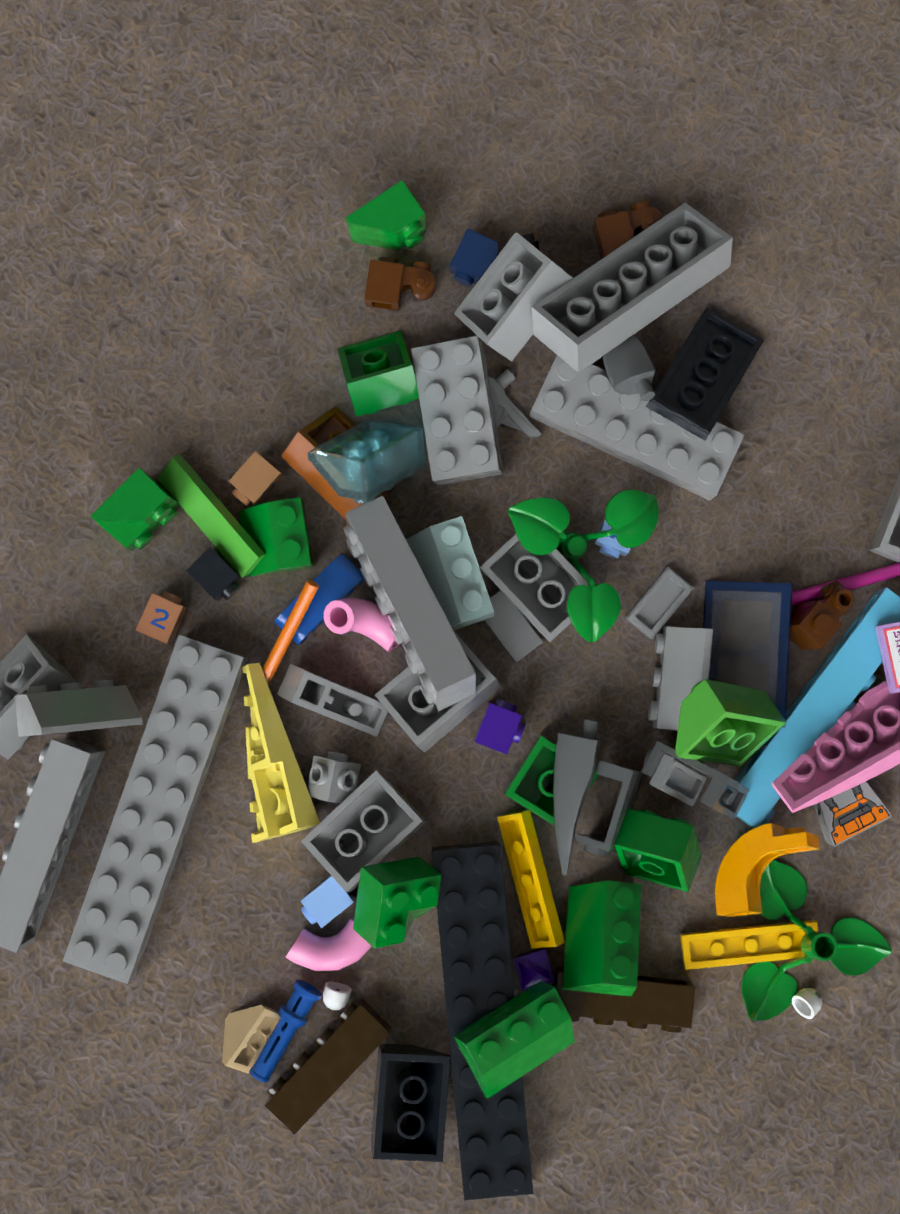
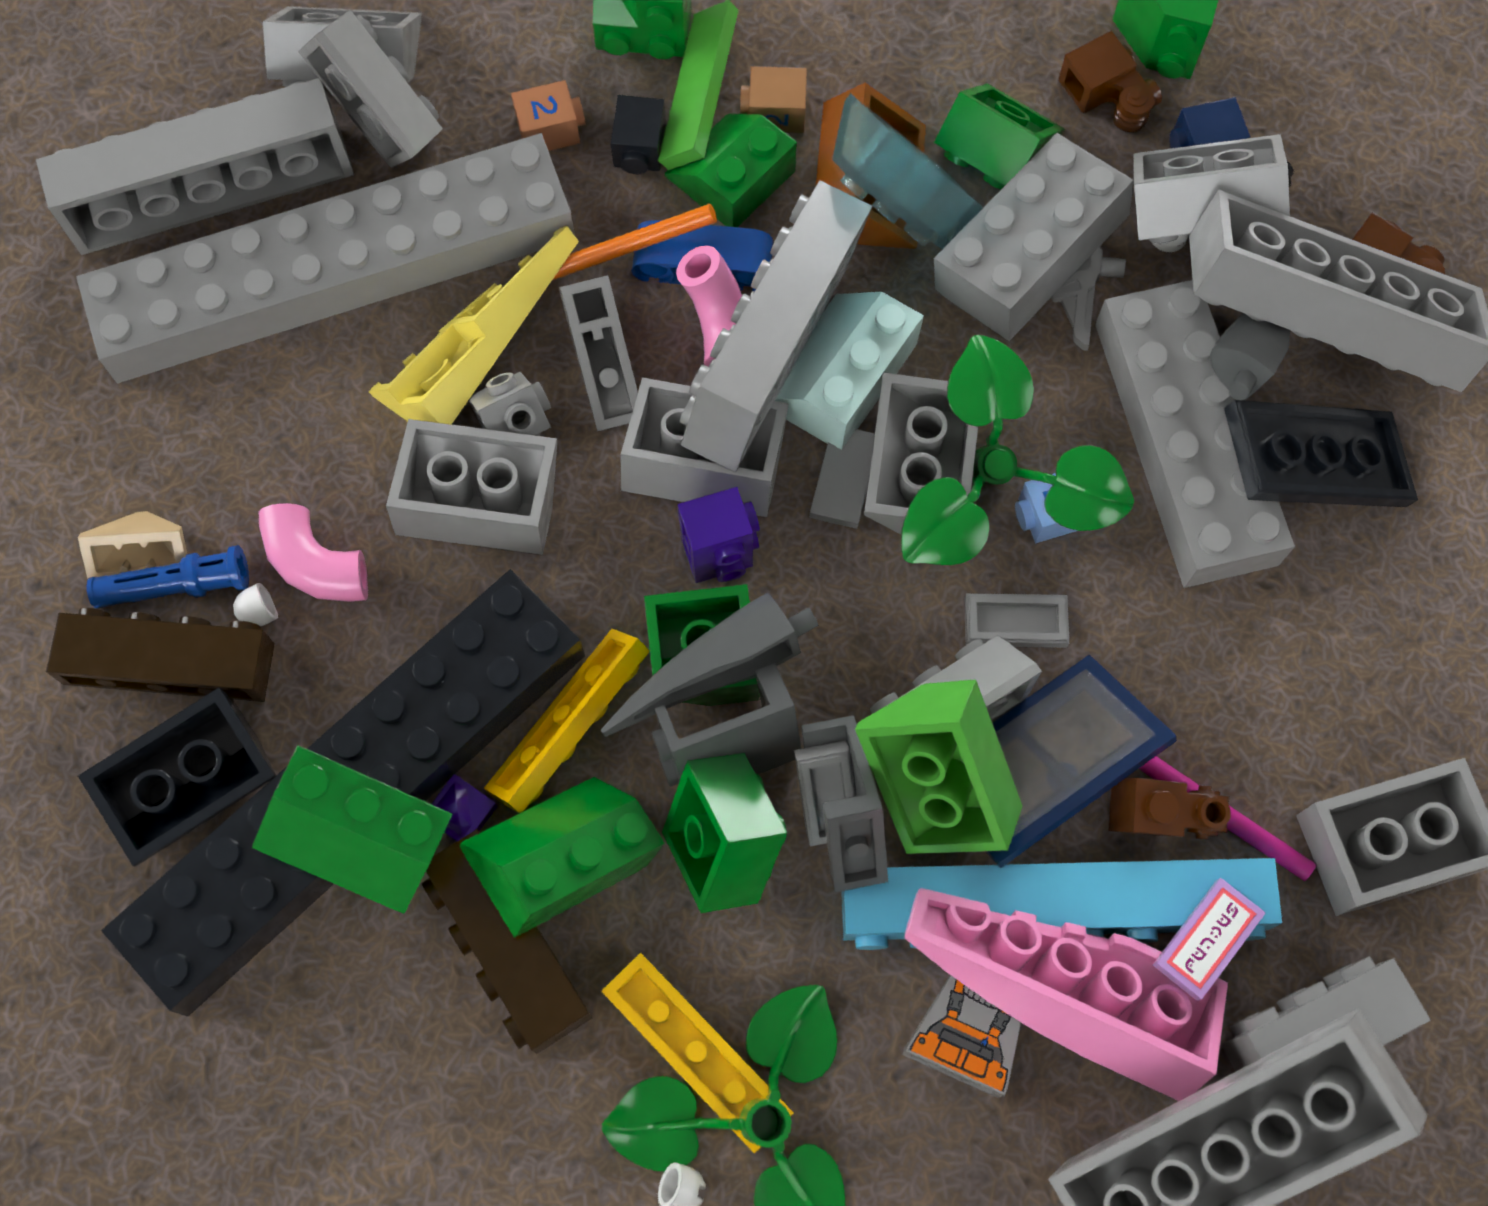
camera: 50 degrees right, 15 degrees down
light blue brick [301,875,356,928] -> none
green slope [353,856,442,949] -> none
light orange arch [715,823,820,917] -> none

